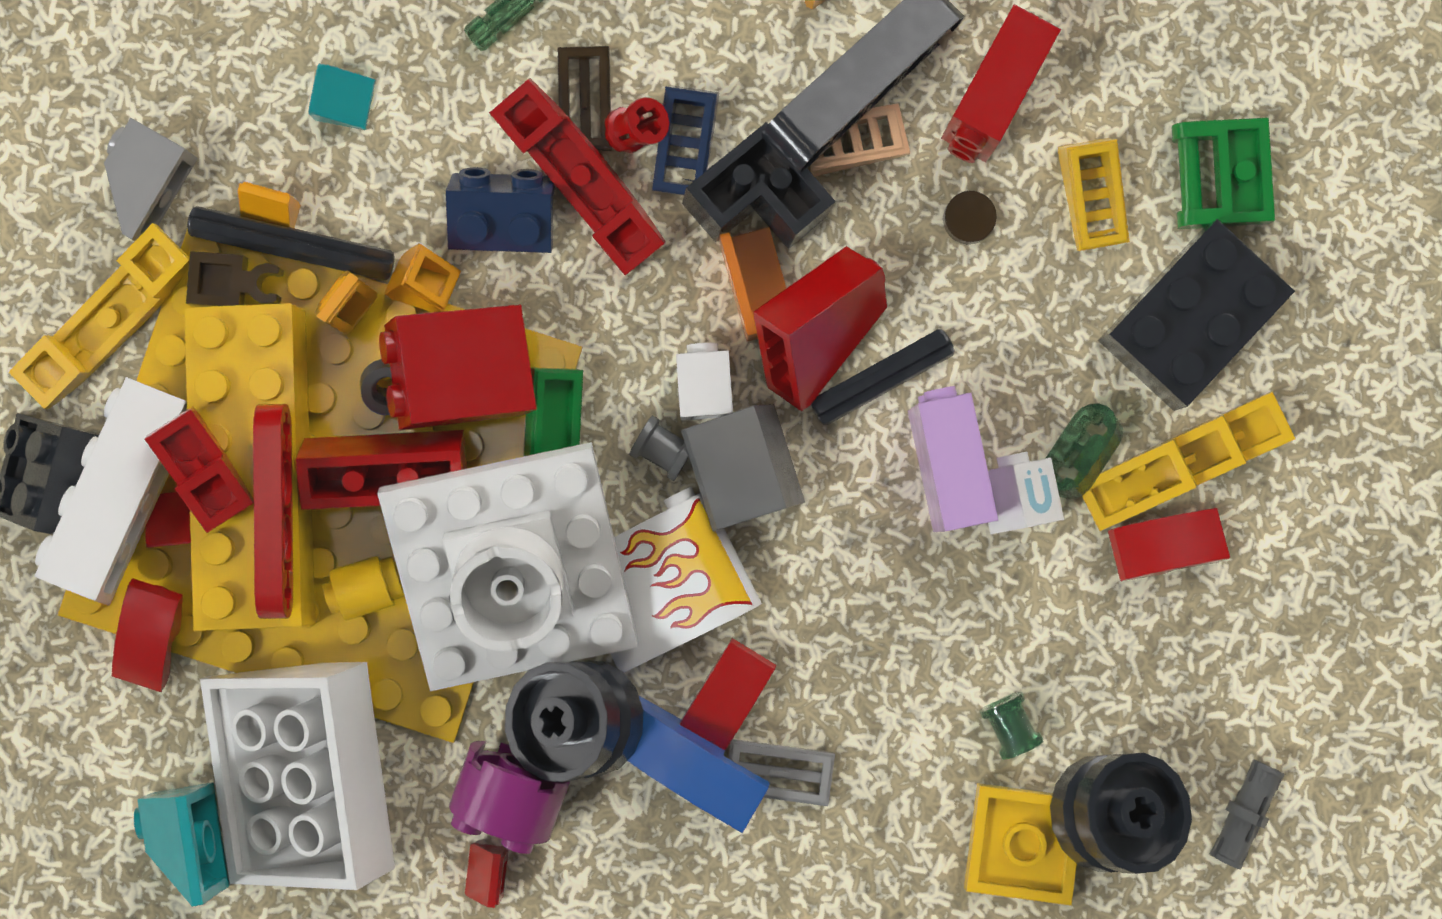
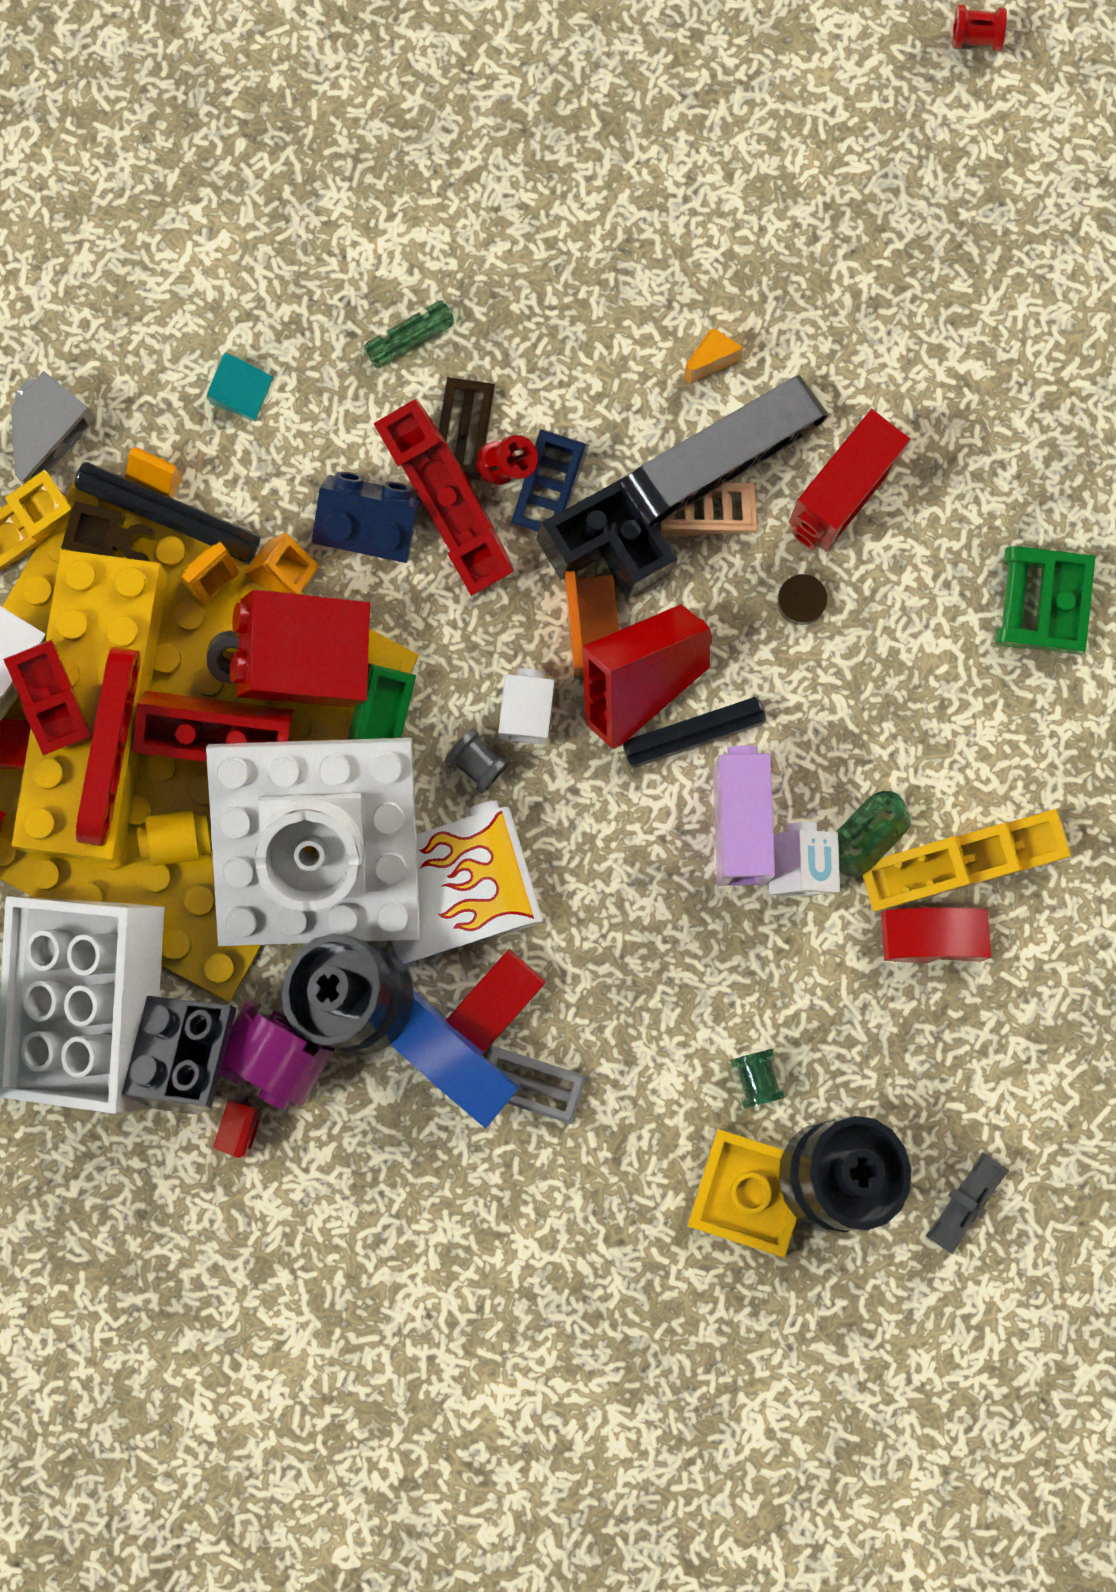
camera: 10 degrees right, 5 degrees down
dark grey slope [681,404,805,531] -> none
yellow slope [1058,138,1130,251] -> none
black brick [1098,219,1295,411] -> none
none -> black slope [122,996,237,1115]

